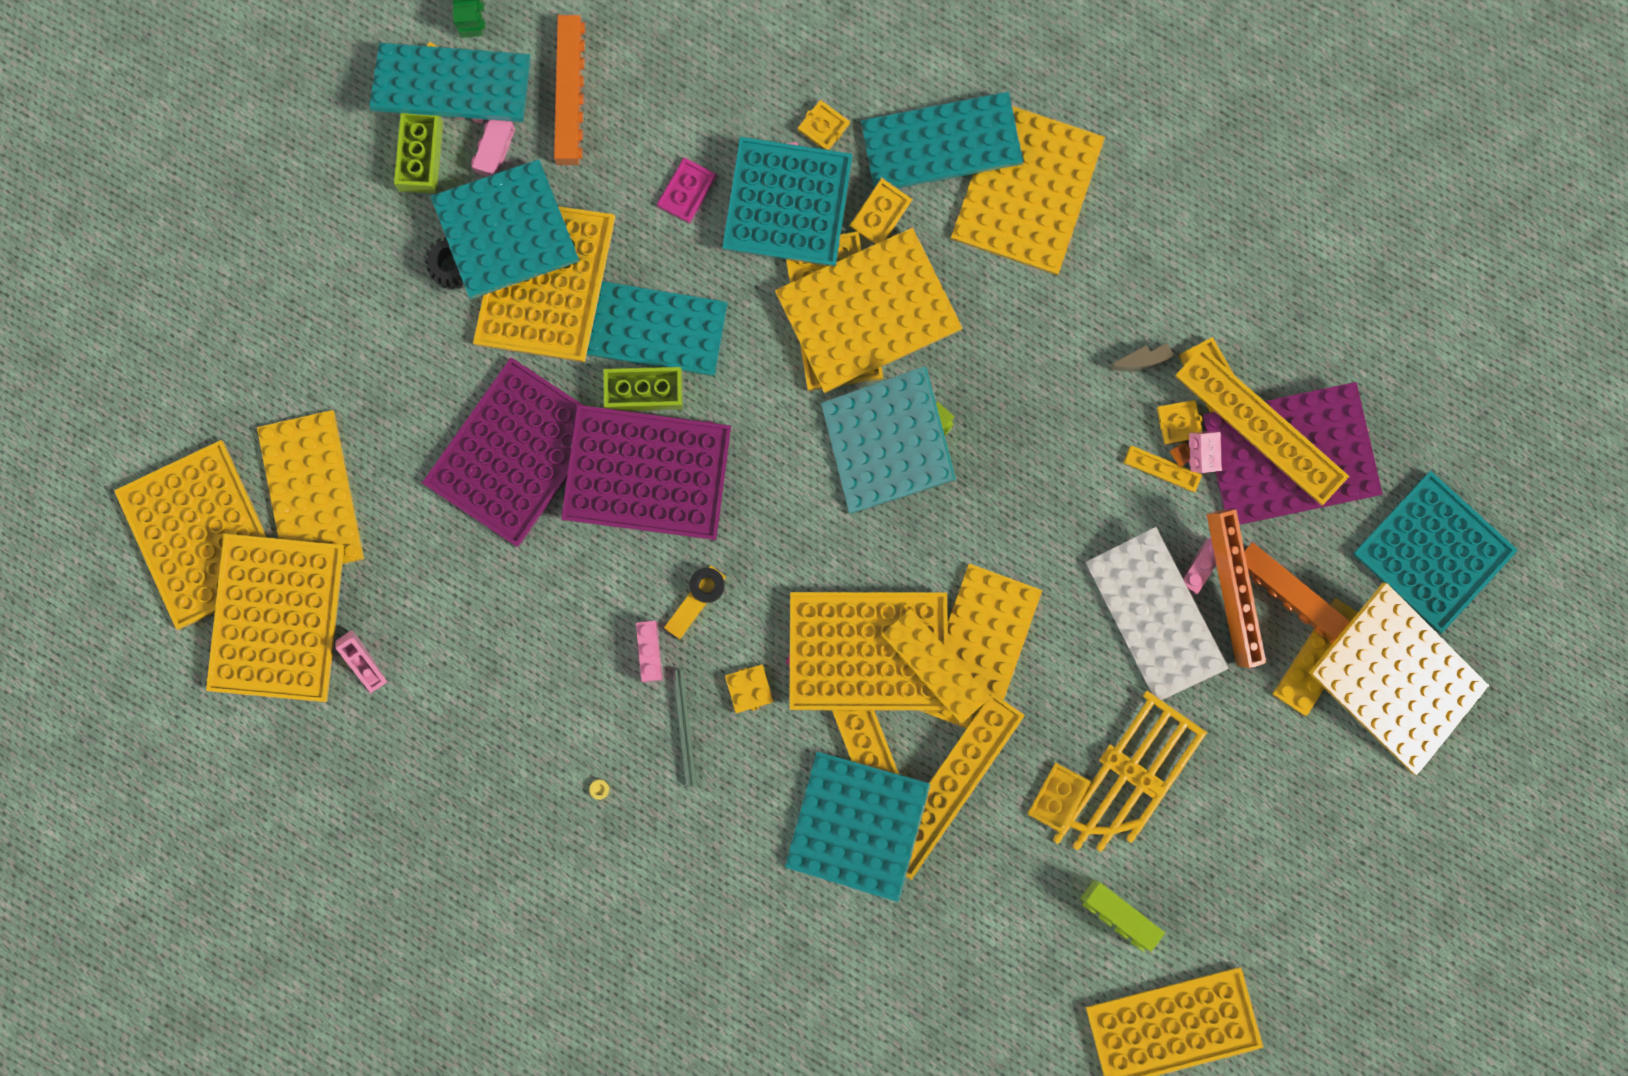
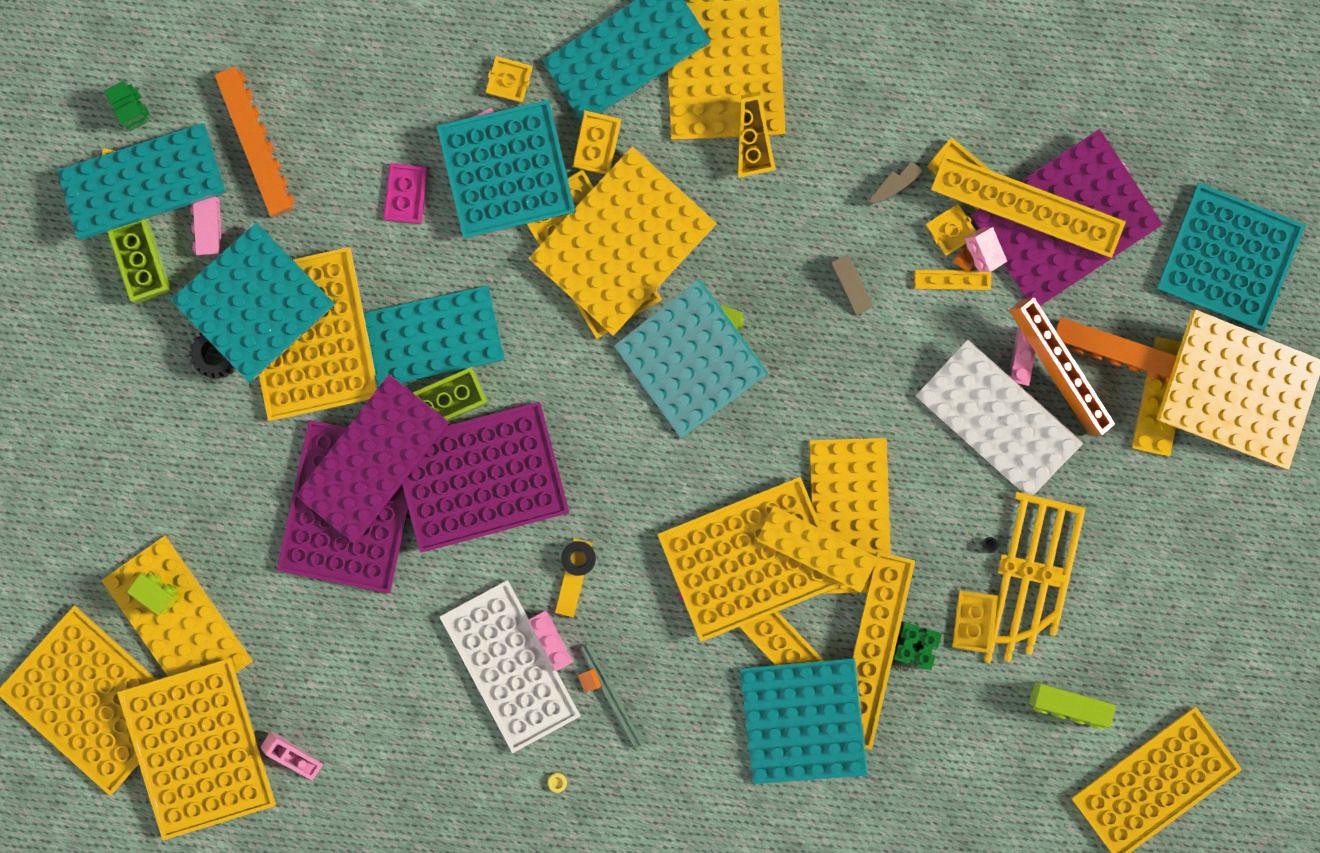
camera: 20 degrees left, 5 degrees up
yellow plate [725,665,774,714] -> none
none -> lime brick [127,572,181,615]
none -> magenta plate [295,374,450,544]
none -> white plate [440,580,581,753]
none -> orange tile [578,669,602,693]
none -> yellow wedge [738,91,776,178]
none -> dark tan slope [830,254,873,315]
none -> green brick [893,622,942,670]
none -> black hinge [982,537,998,554]

